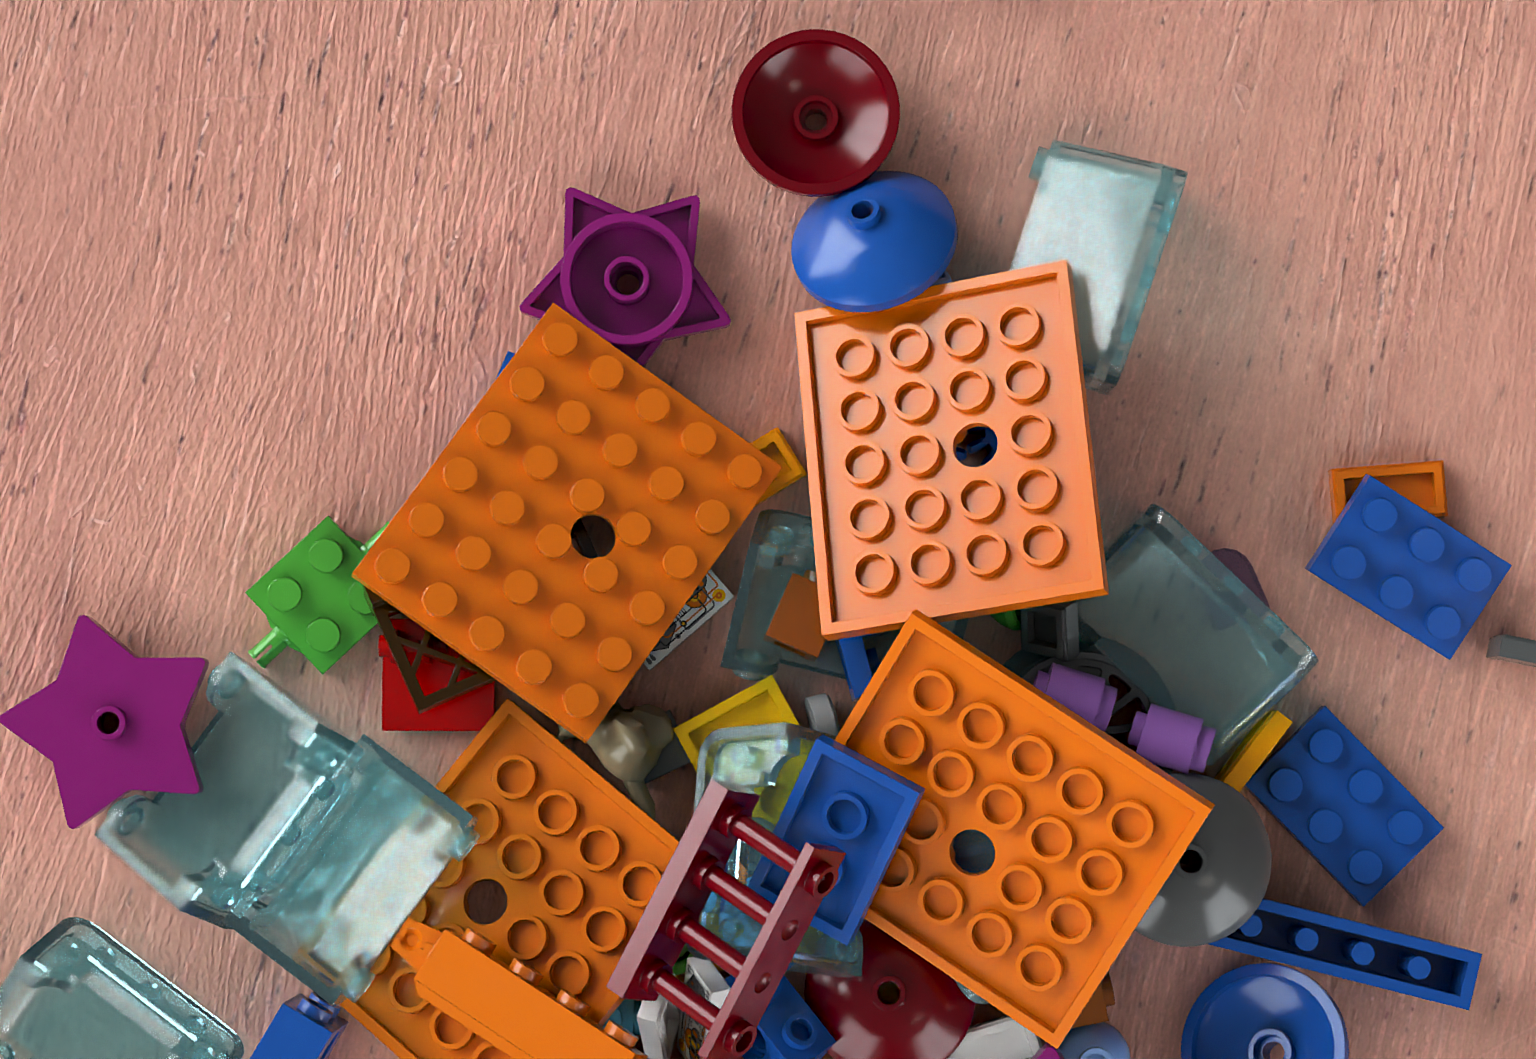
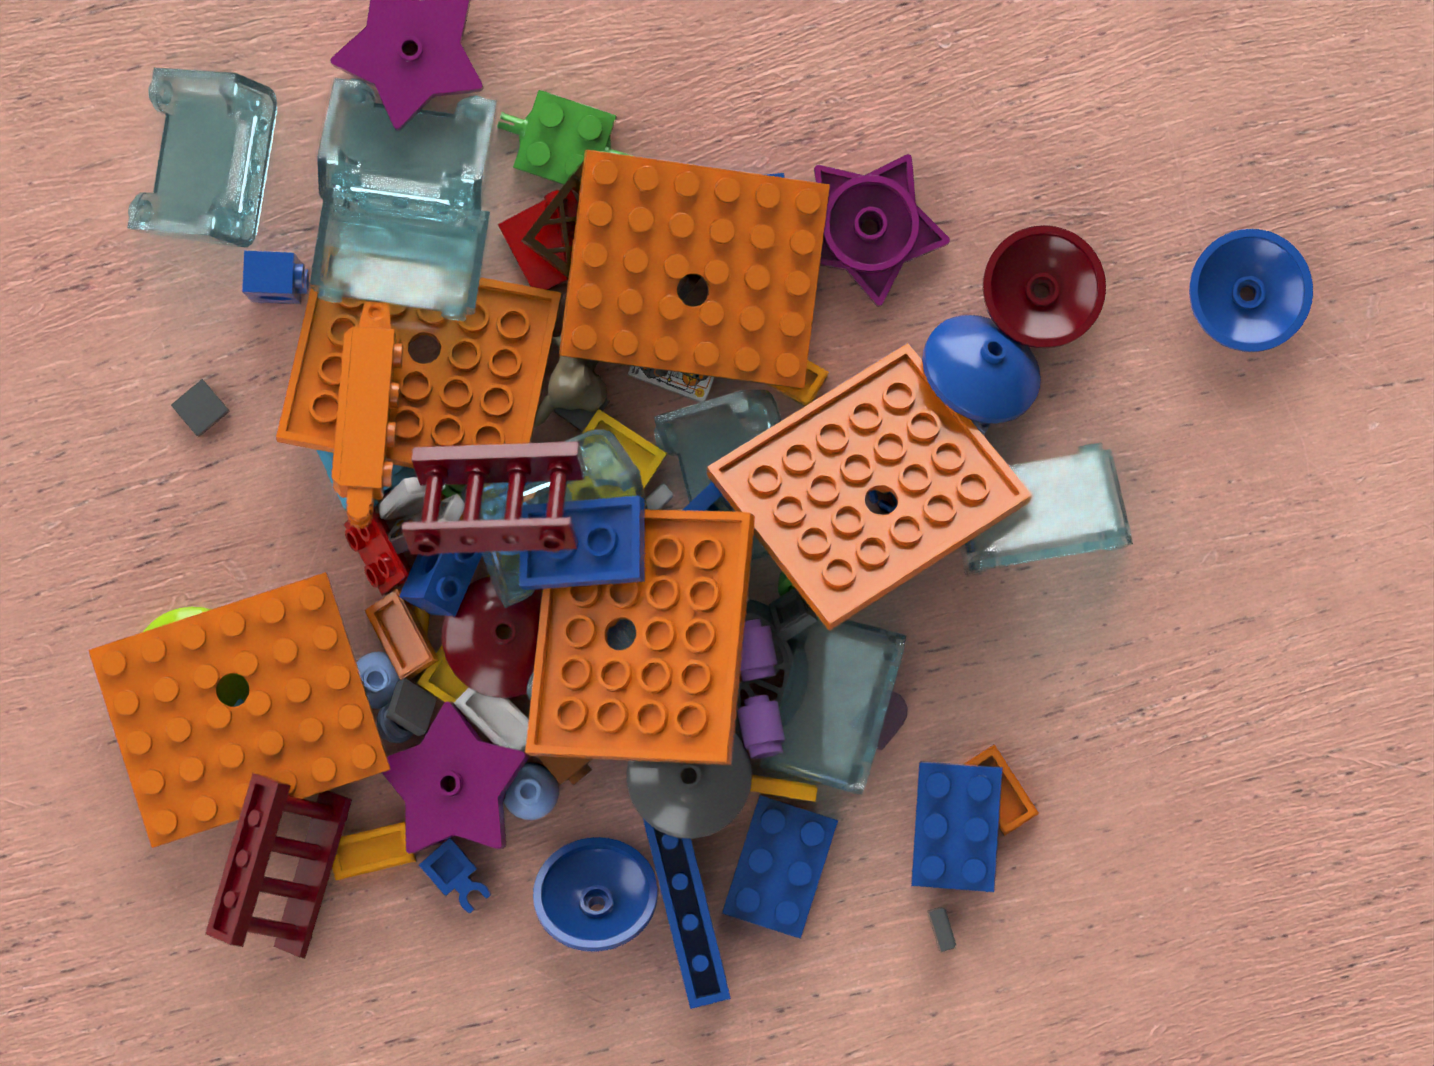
camera: 55 degrees right, 0 degrees up
dark orange brick [763,570,826,662] -> none

